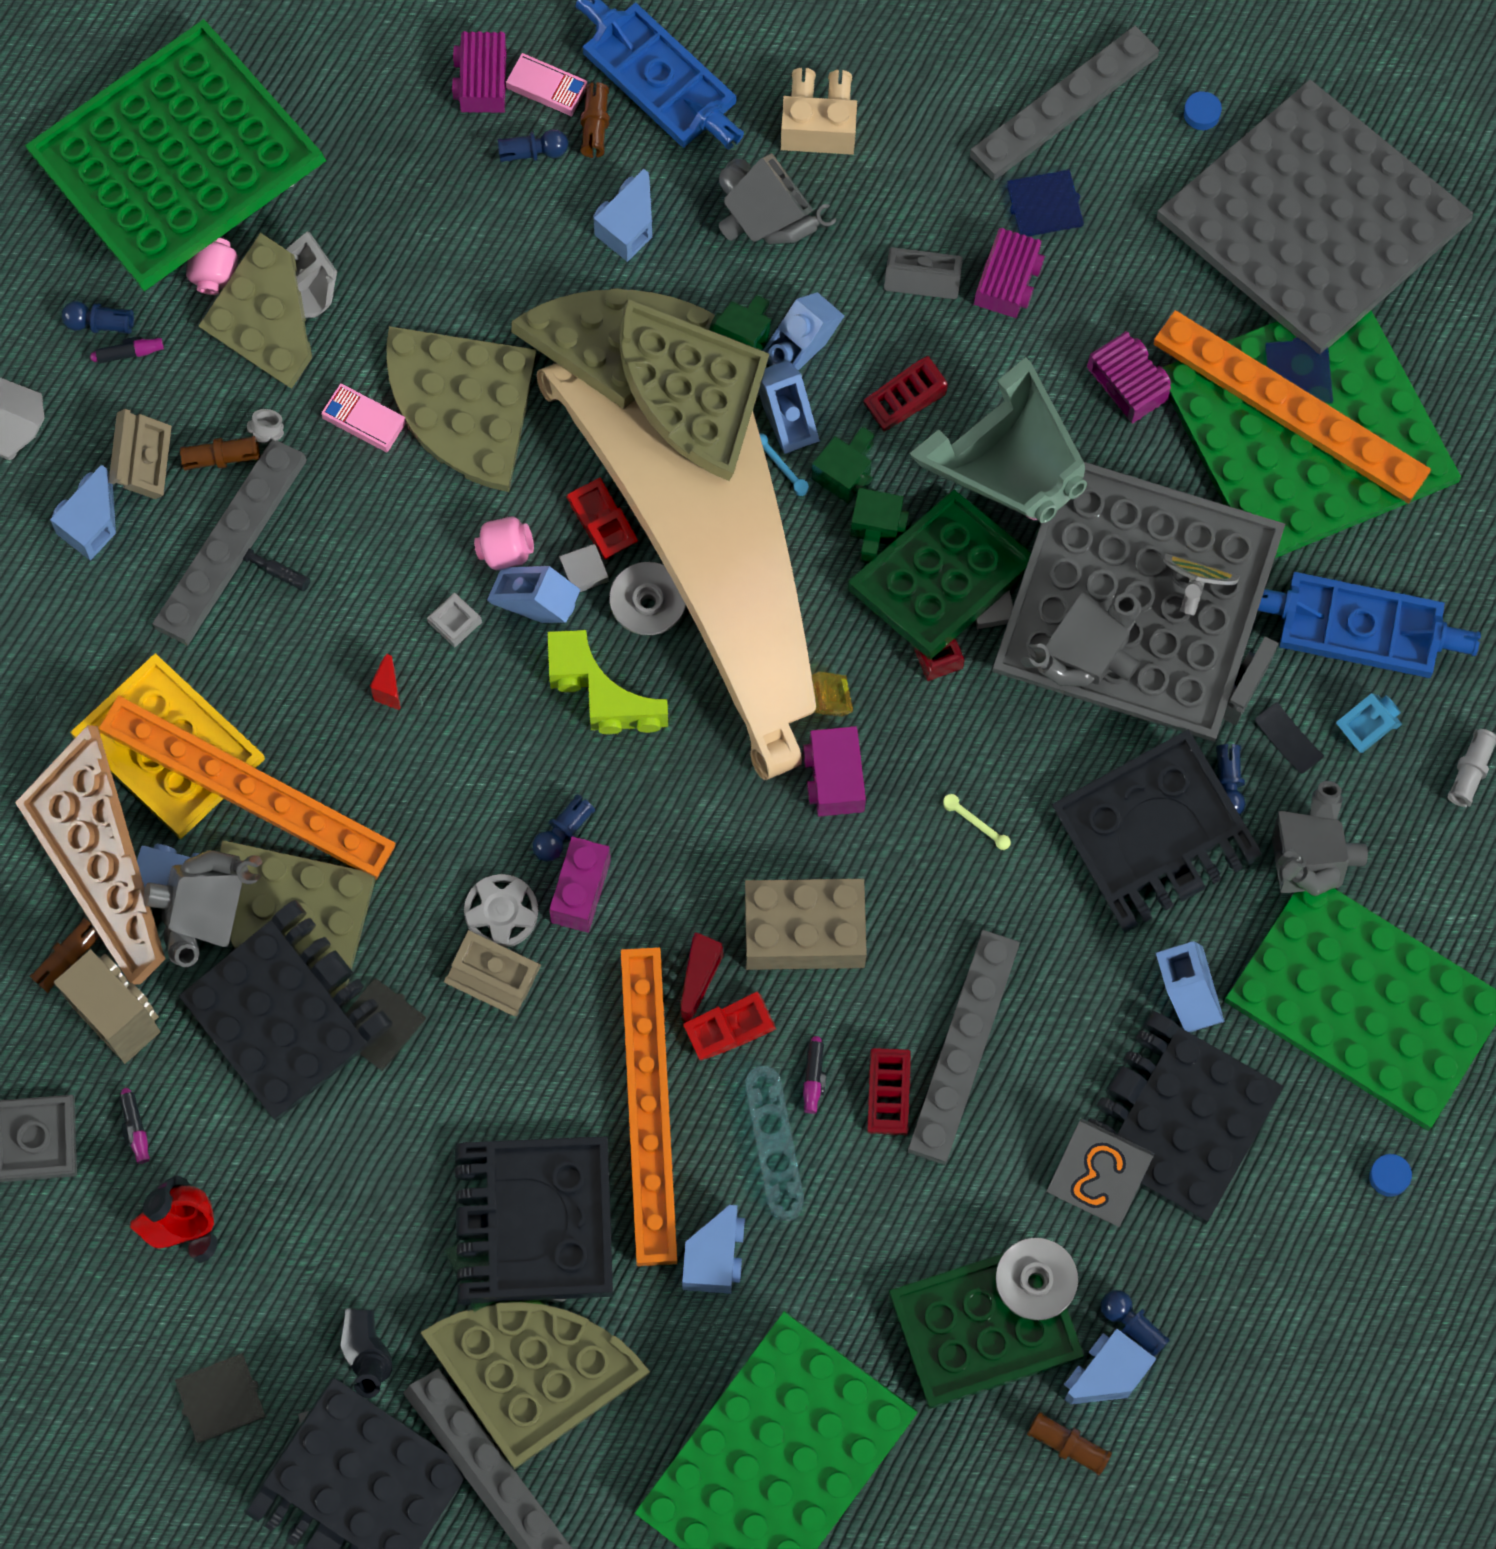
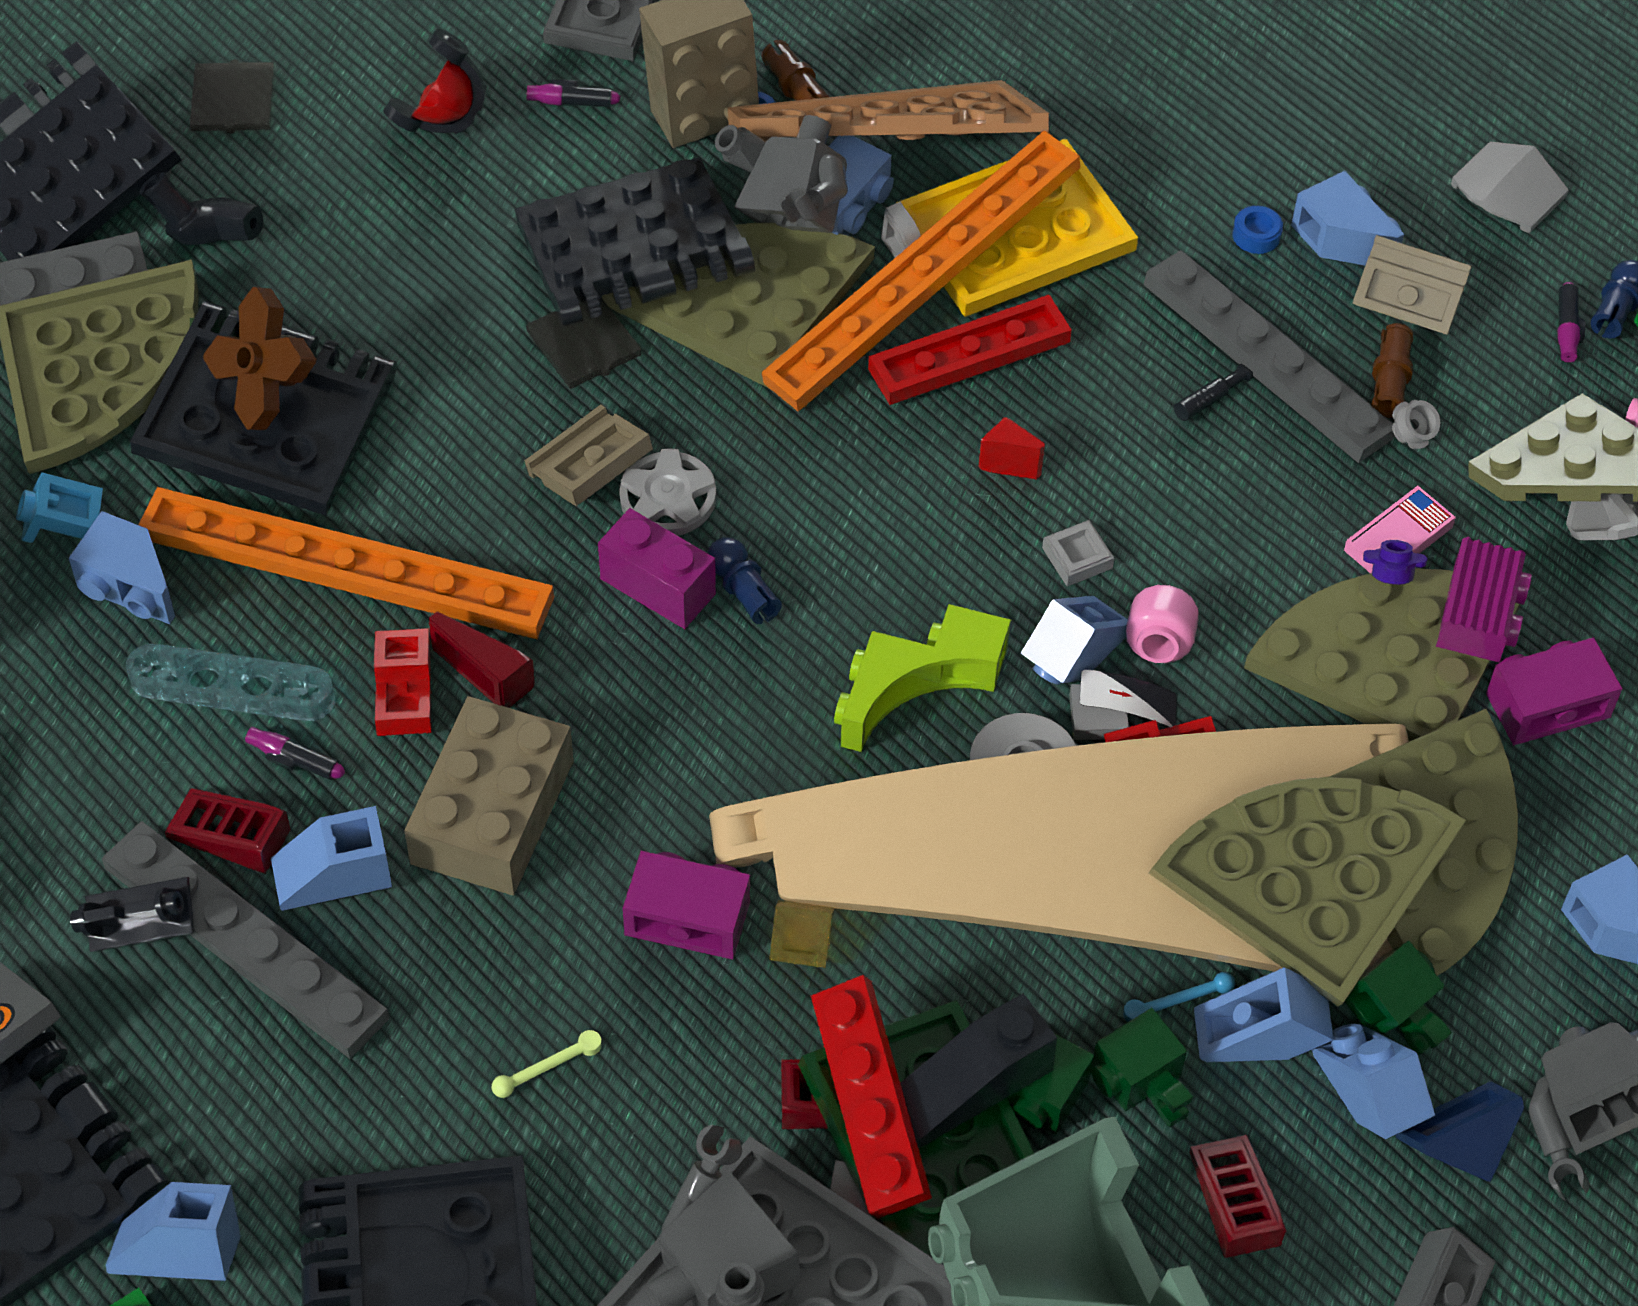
camera: 110 degrees right, 15 degrees down
none -> dark azure bracket [16,472,103,543]
none -> black hinge [70,877,194,952]
none -> reddish brown plant [203,287,316,430]
none -> medium blue slope [271,806,392,911]
none -> red plate [811,975,932,1219]
none -> red plate [868,294,1072,405]
none -> light grey tile [881,202,921,257]
none -> black slope [900,993,1057,1149]
none -> sticker [1080,670,1177,727]
none -> blue tile [1232,206,1283,254]
none -> dark purple plate [1363,540,1427,585]
none -> dark blue slope [1395,1081,1524,1182]
none -> magenta brick [1436,537,1532,662]
none -> magenta brick [1486,637,1622,746]

